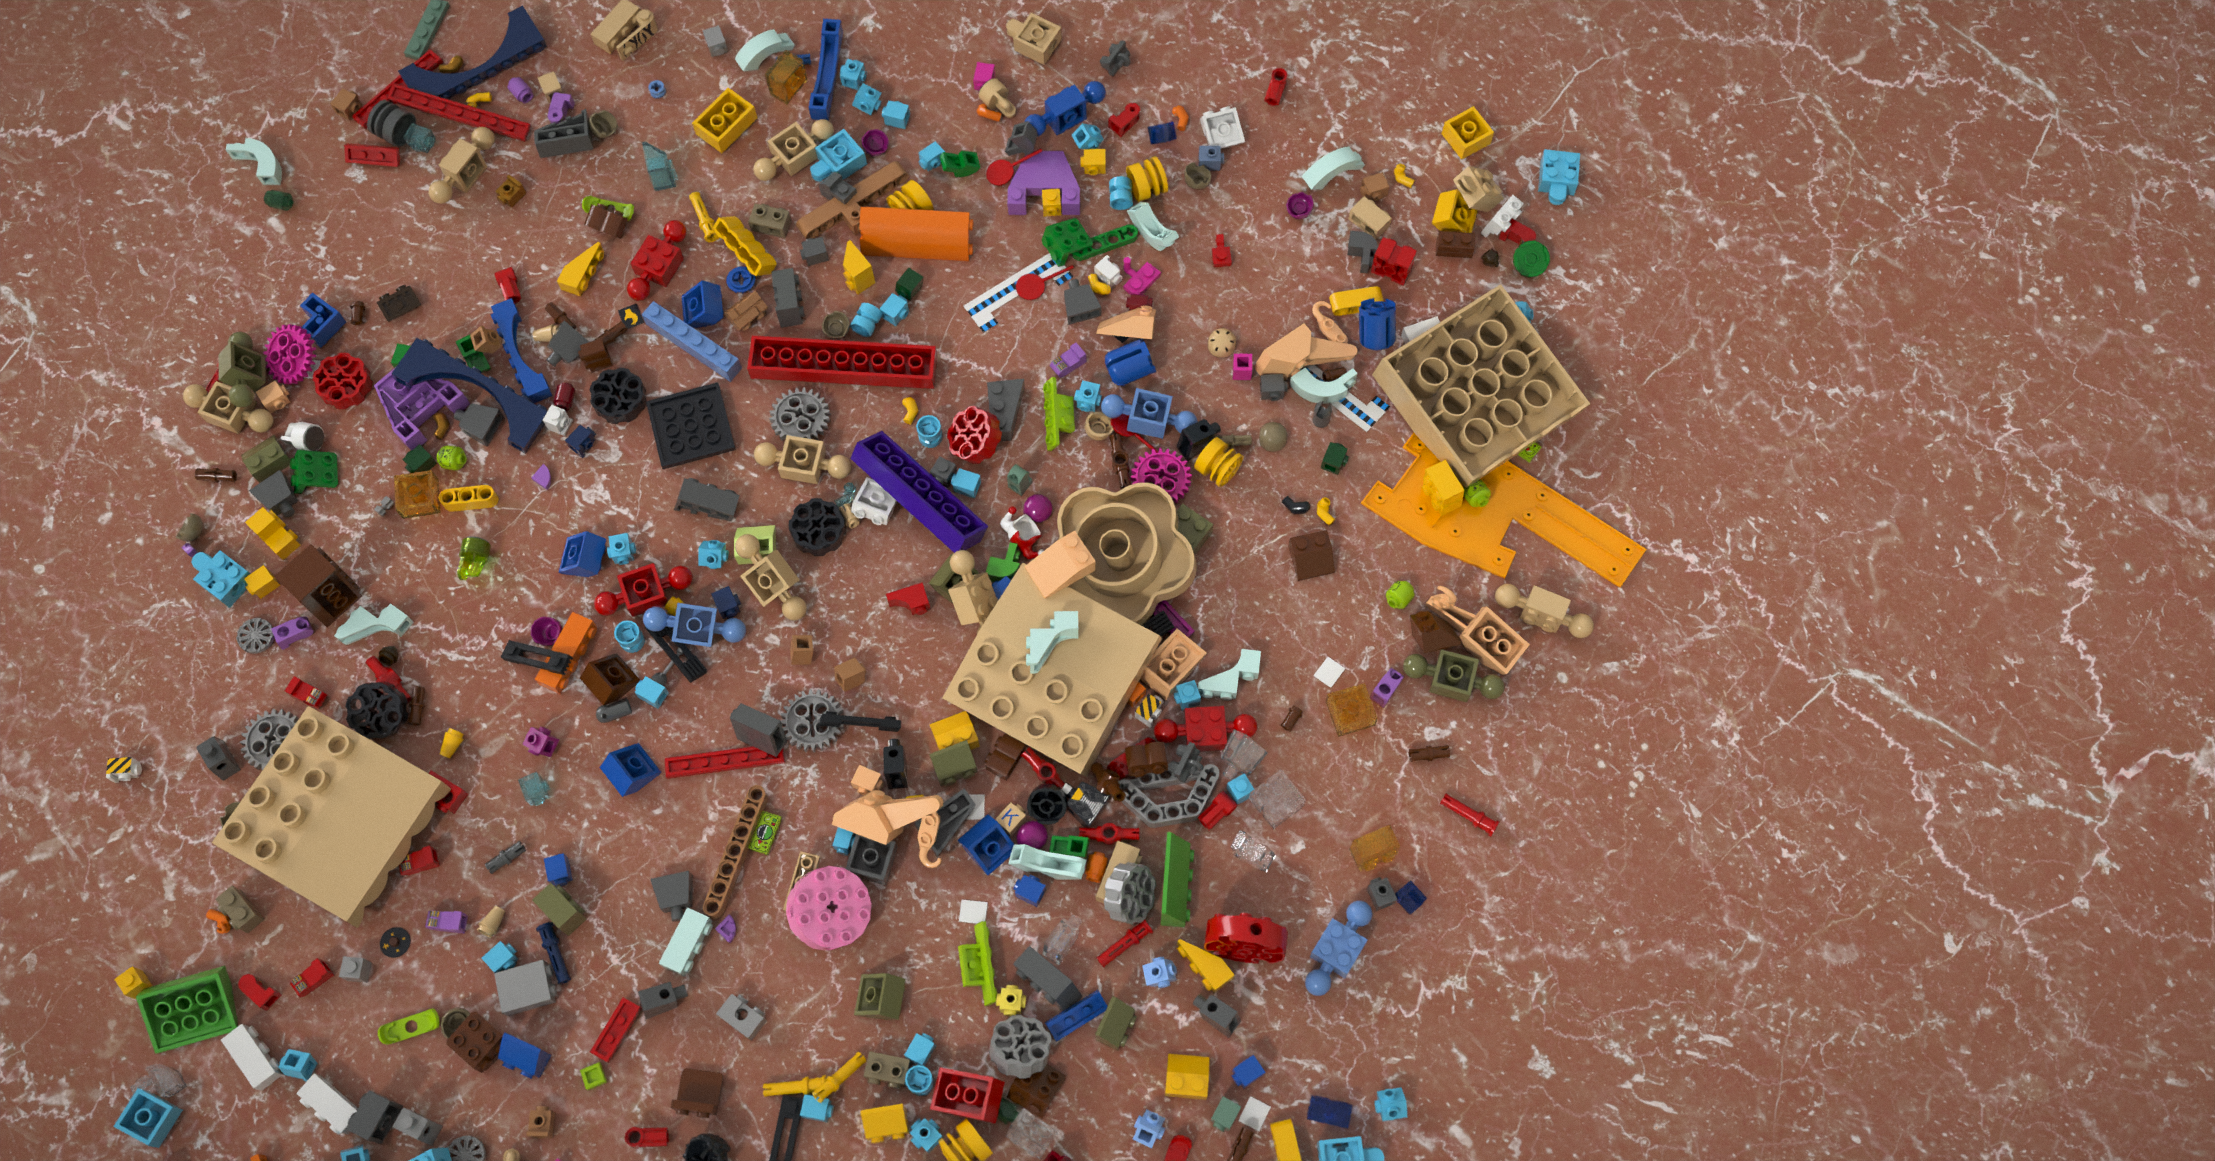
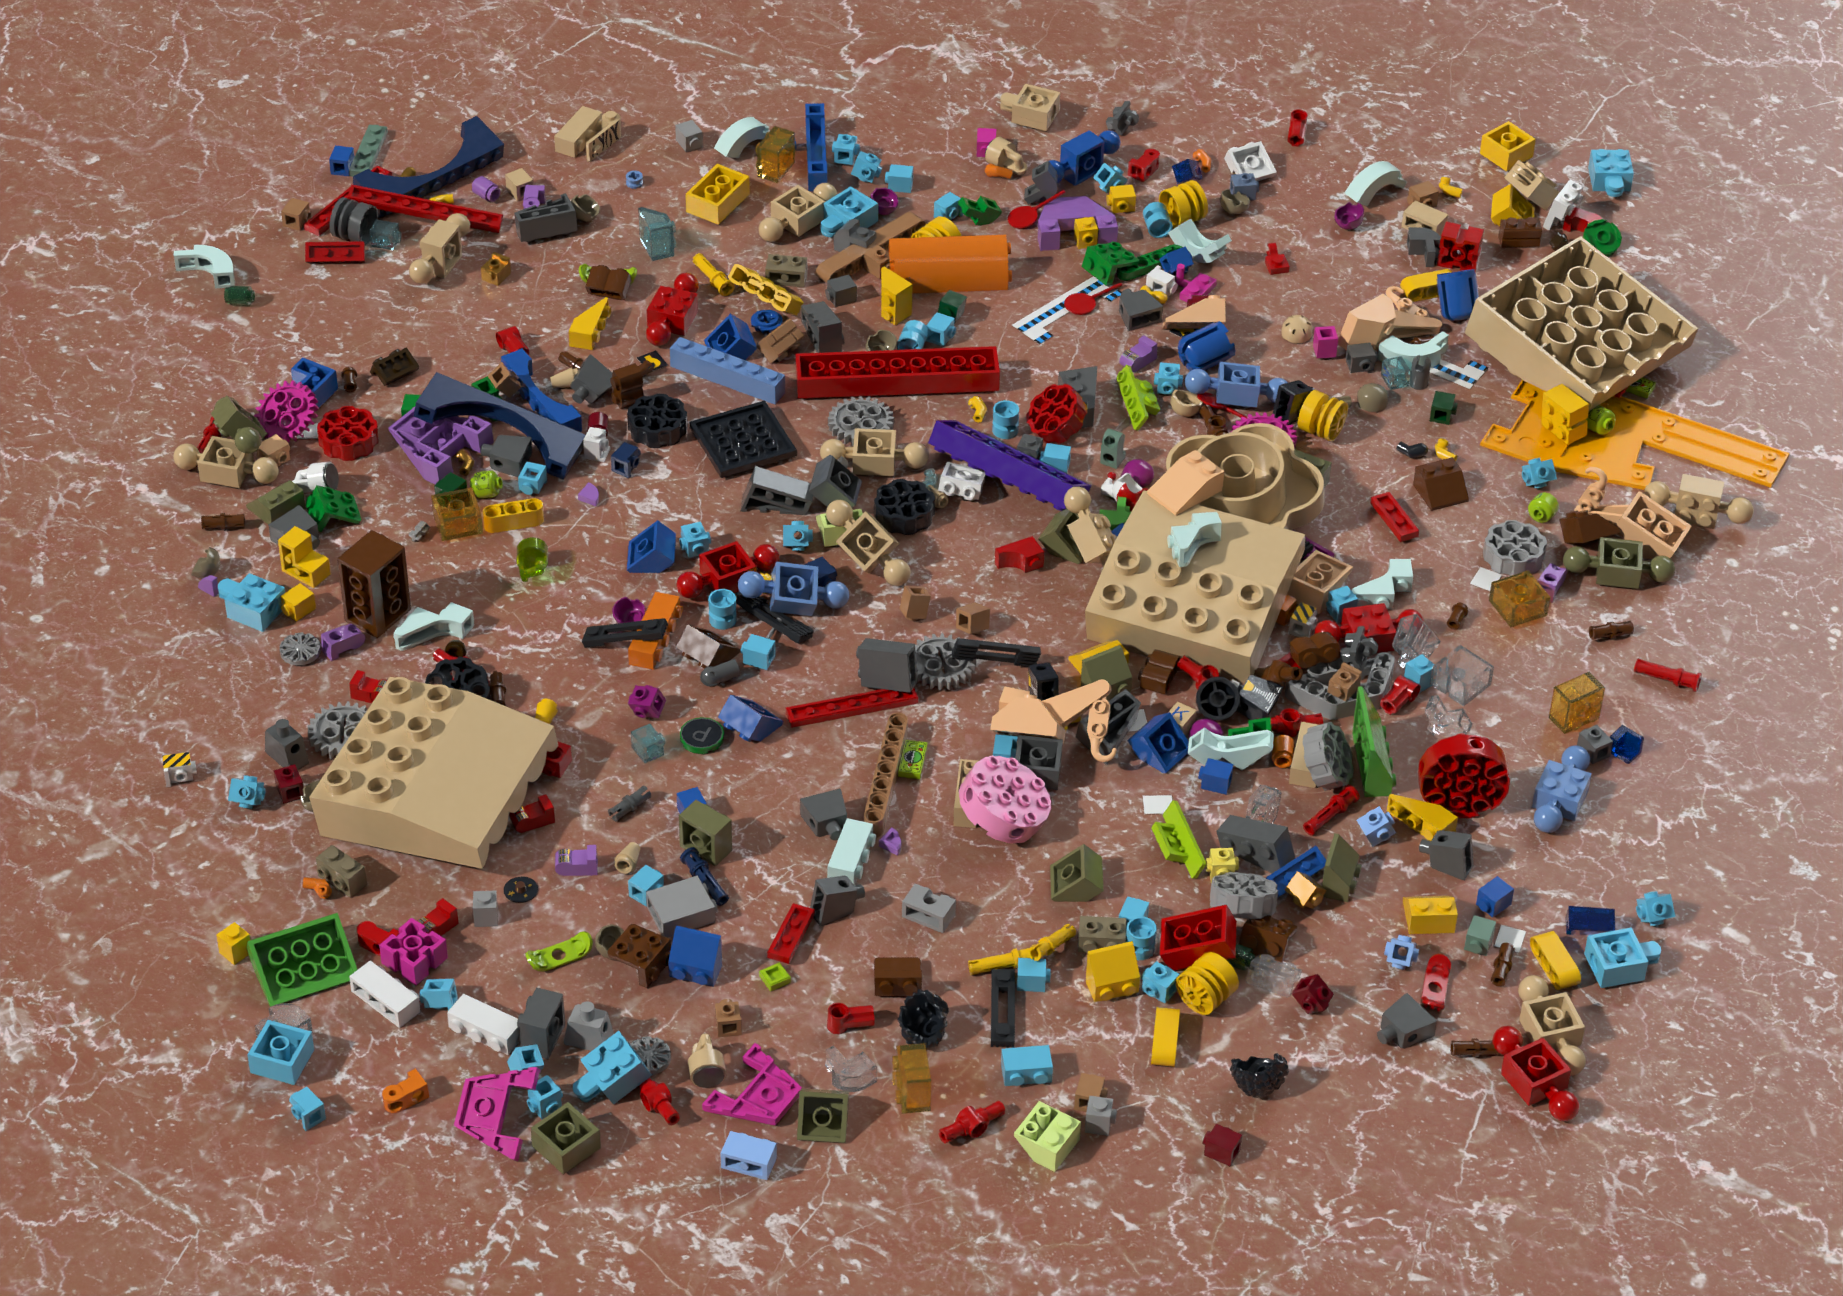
camera: 10 degrees left, 25 degrees down
none -> medium azure brick [228,775,266,809]
none -> dark red brick [273,764,304,804]
none -> blue brick [329,145,355,176]
none -> dark pink brick [379,918,448,986]
none -> medium azure brick [518,462,547,495]
none -> black tile [680,717,724,754]
none -> dark grey hinge [809,455,862,507]
none -> blue brick [1159,246,1194,275]
none -> brick [1285,871,1327,909]
none -> medium nougat brick [1328,662,1362,702]
none -> red plate [1370,492,1419,542]
none -> clear light blue brick [1381,356,1411,390]
none -> light grey connector [1483,520,1547,577]
none -> medium azure brick [1522,458,1557,488]

